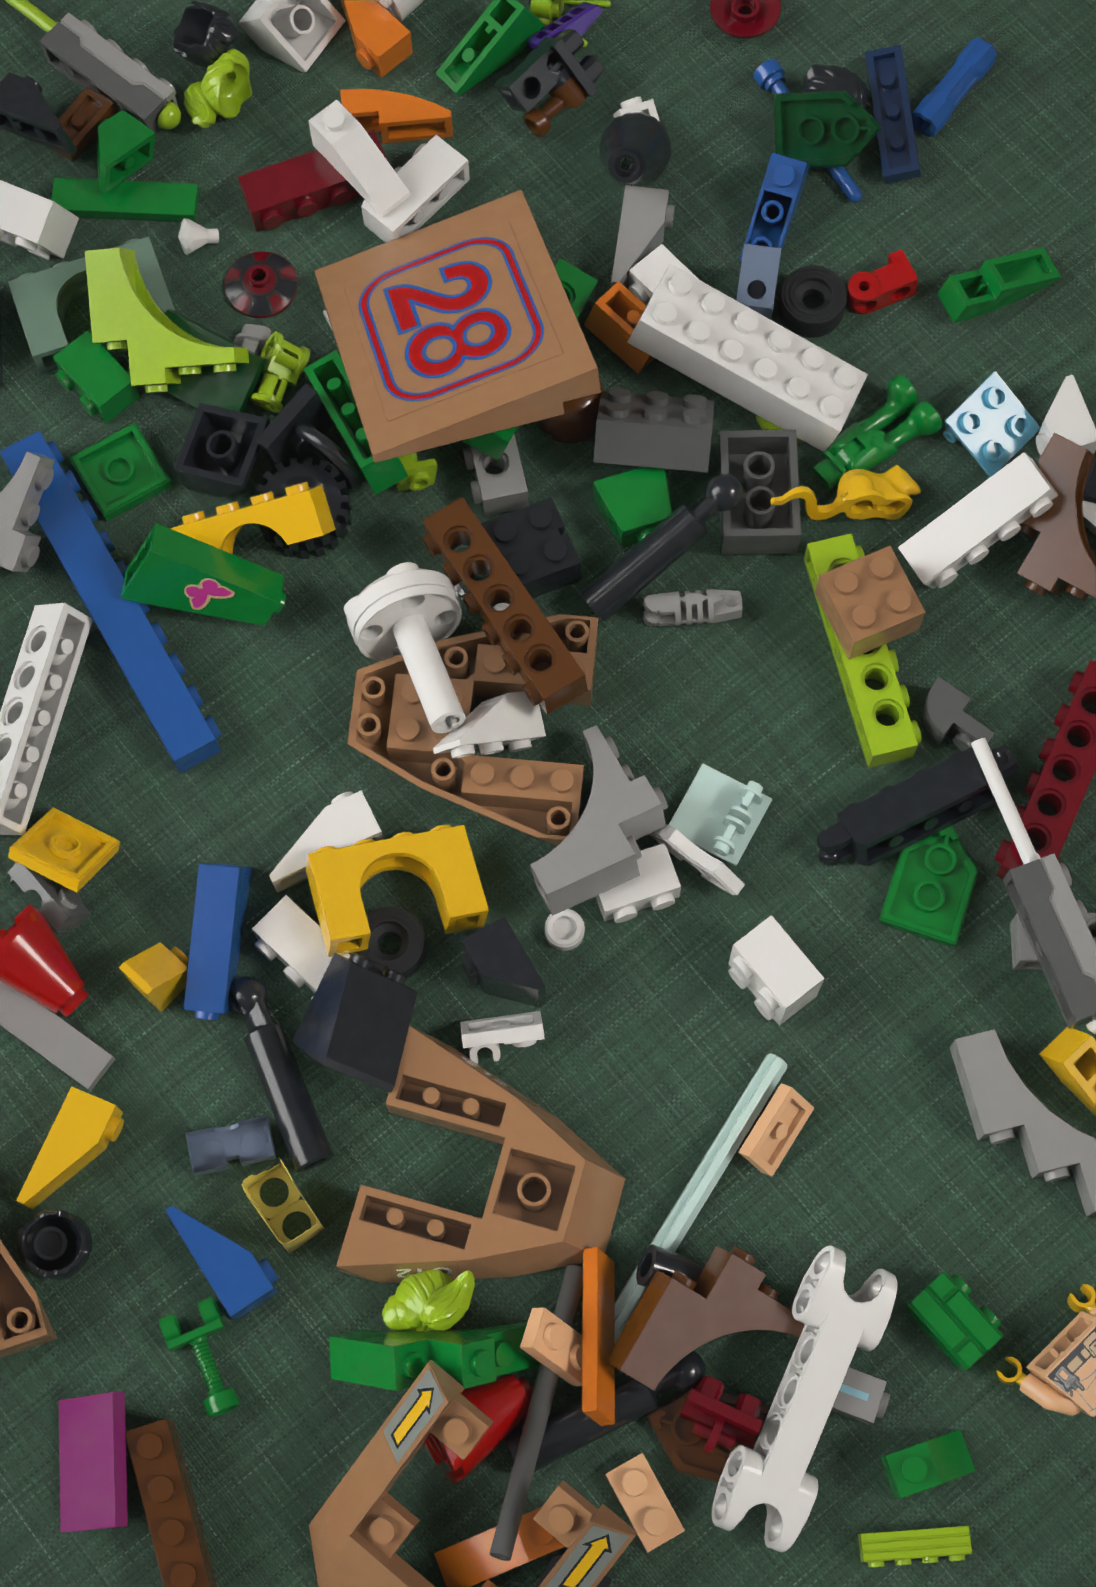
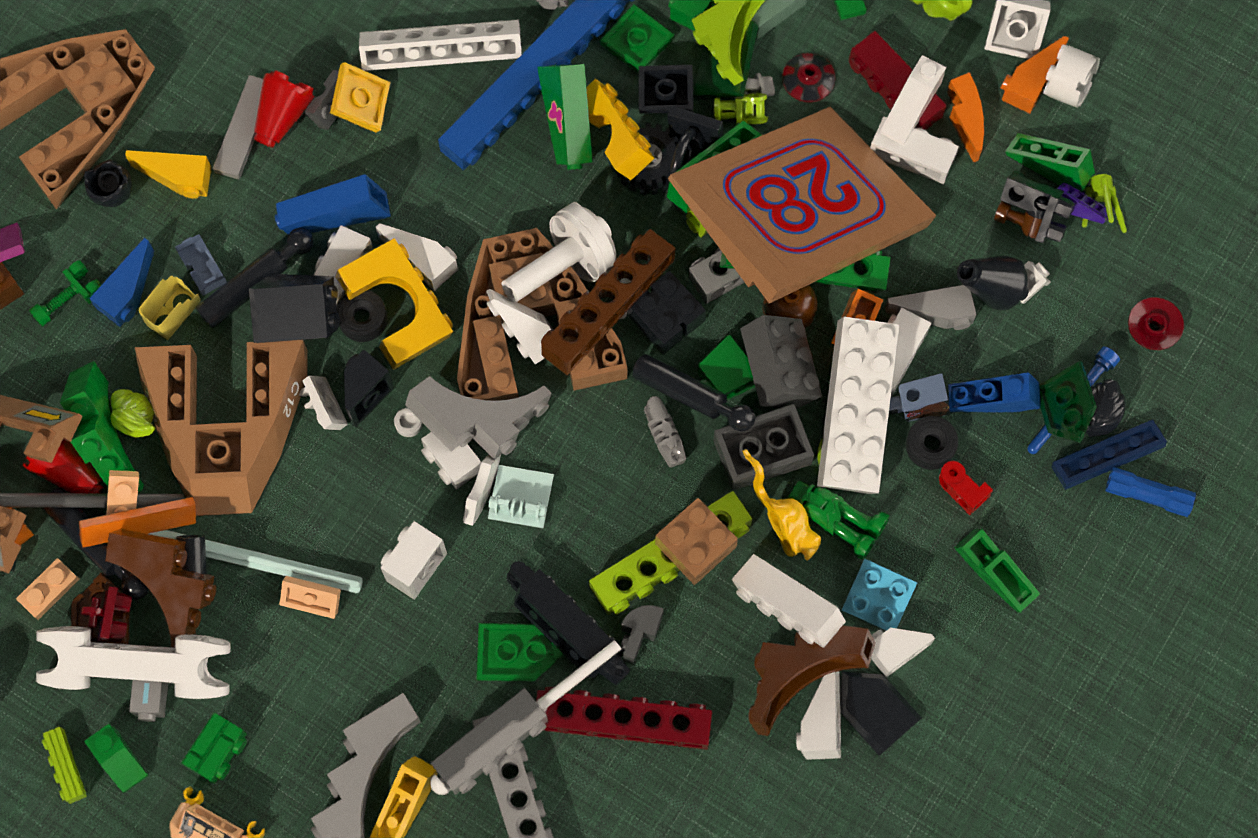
camera: 70 degrees right, 0 degrees up
yellow slope [119,942,189,1012] -> none
white rock [178,218,219,255] -> none

